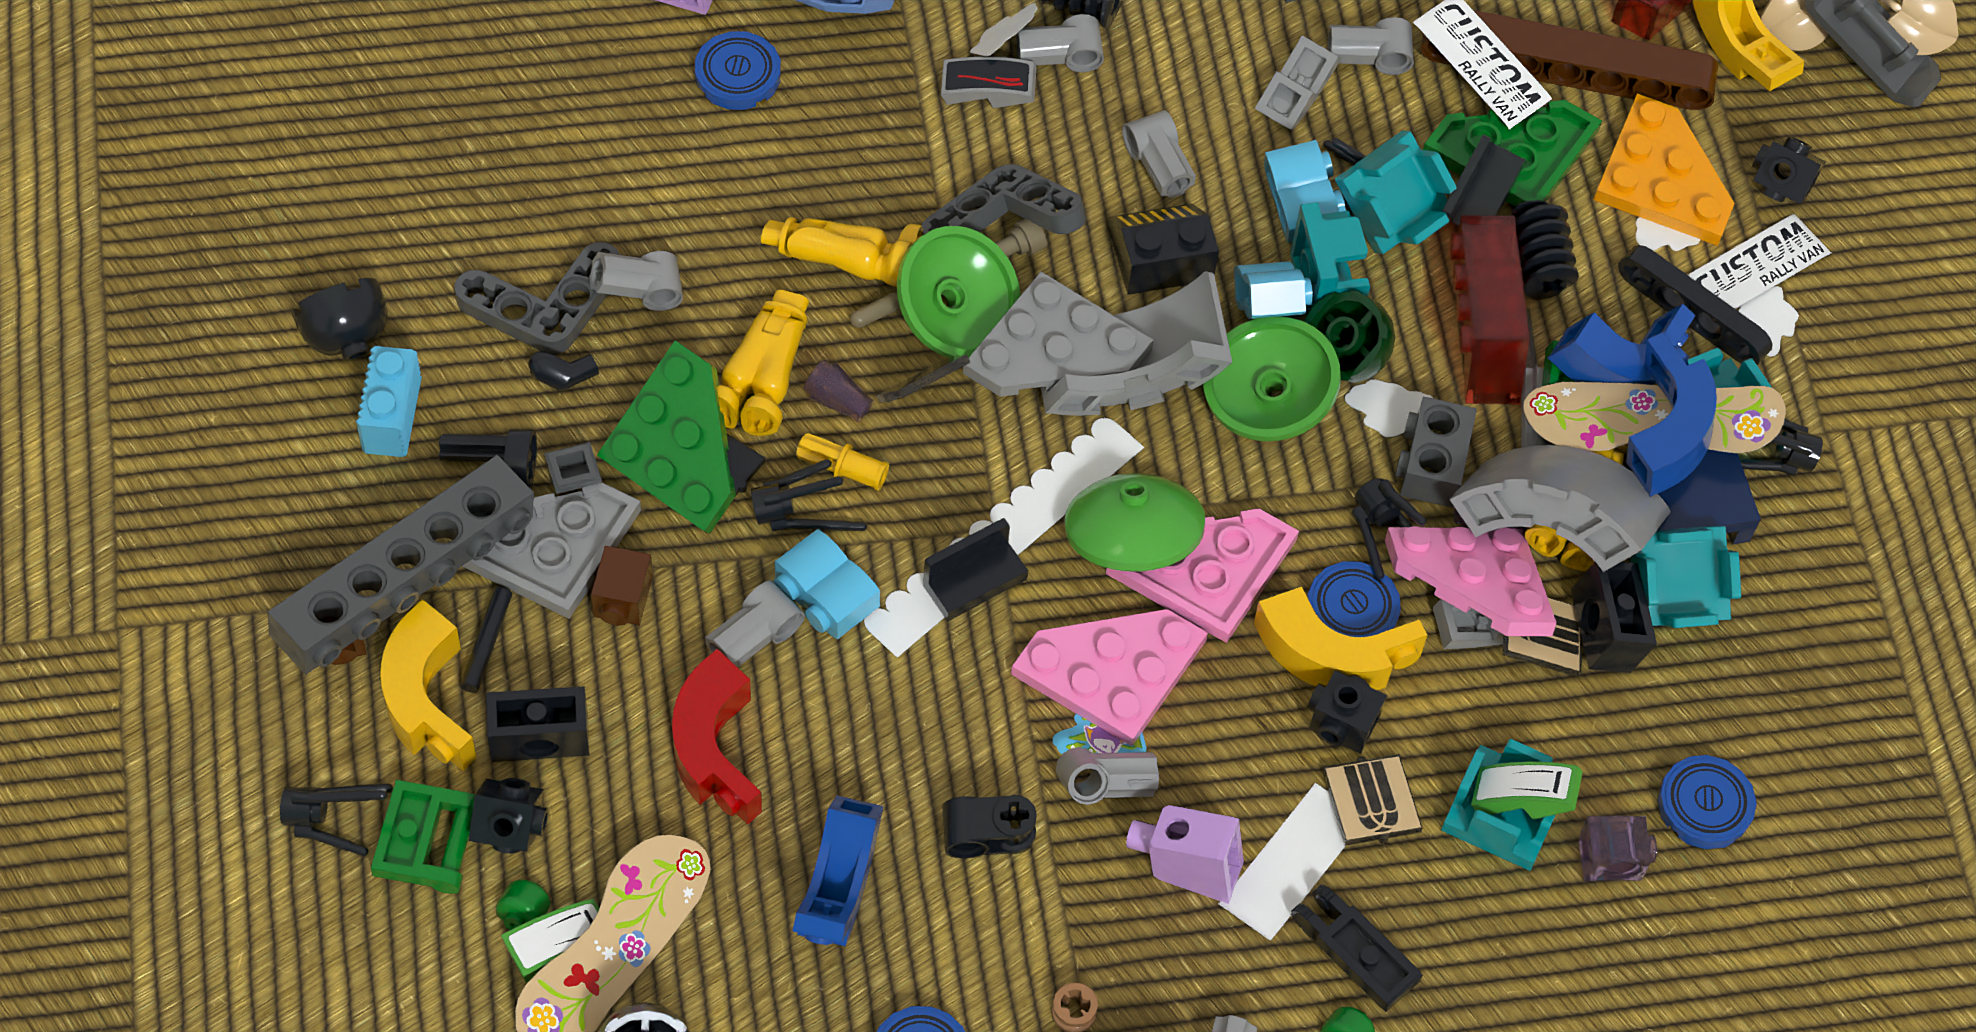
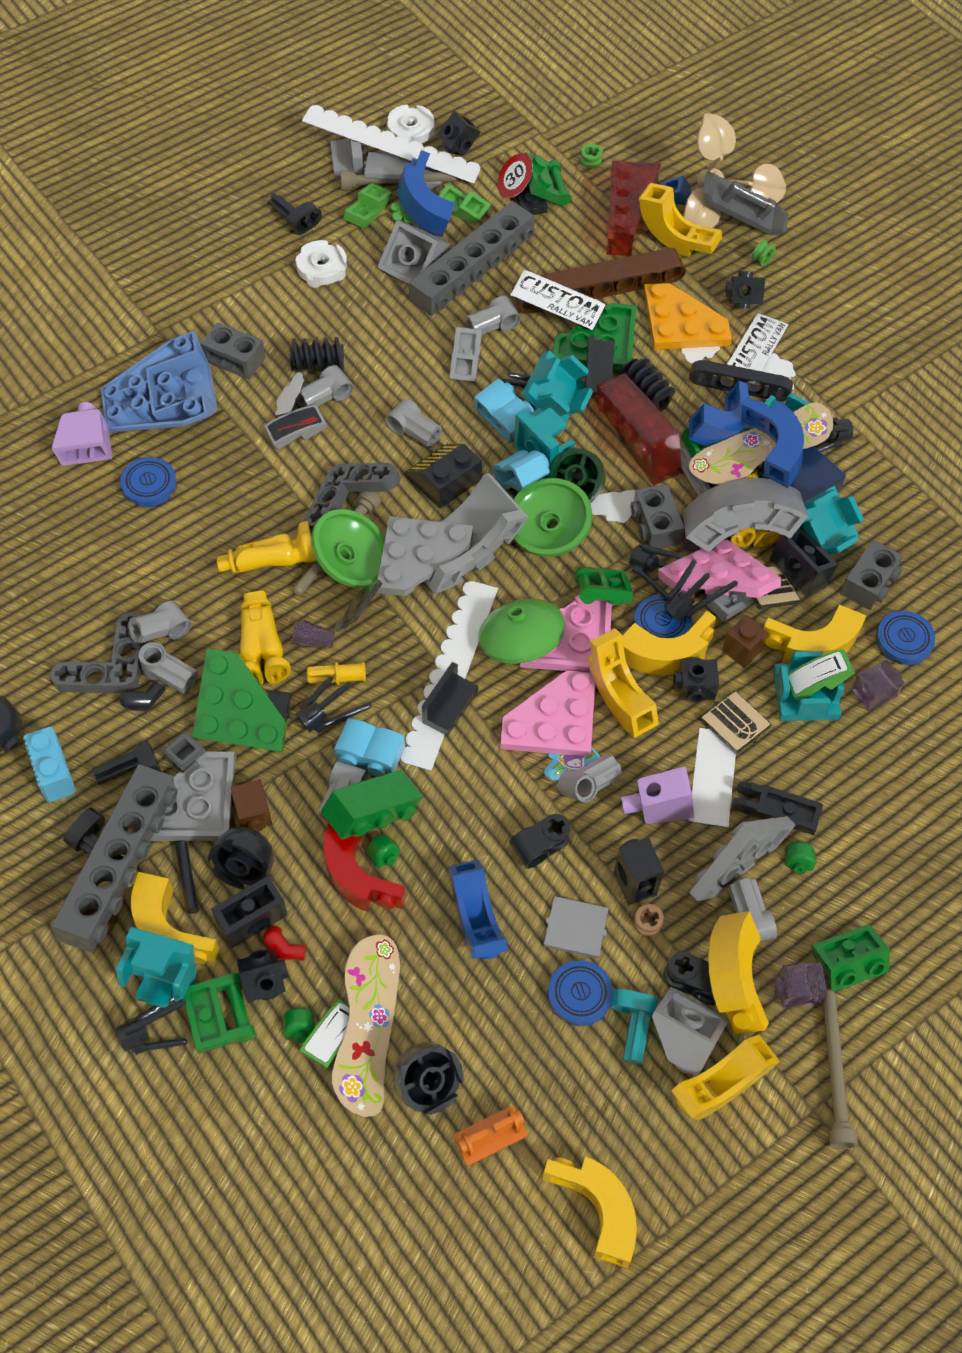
camera: 25 degrees left, 0 degrees up
none -> black piece [63,807,124,860]
none -> teal panel [116,927,197,1008]
none -> light grey piece [139,642,198,694]
none -> black cylinder [208,827,274,889]
none -> red arm [263,925,306,961]
none -> green brick [321,769,423,839]
none -> green piece [366,835,400,868]
none -> light grey piece [543,896,609,959]
none -> green plate [574,567,633,605]
none -> yellow arch [587,628,659,738]
none -> black brick [614,838,664,906]
none -> black plant [664,560,738,620]
none -> light grey plate [689,816,796,901]
none -> reddish brown brick [722,615,769,668]
none -> bright green bush [752,240,776,266]
none -> yellow arch [763,605,866,663]
none -> dark grey brick [840,540,903,610]

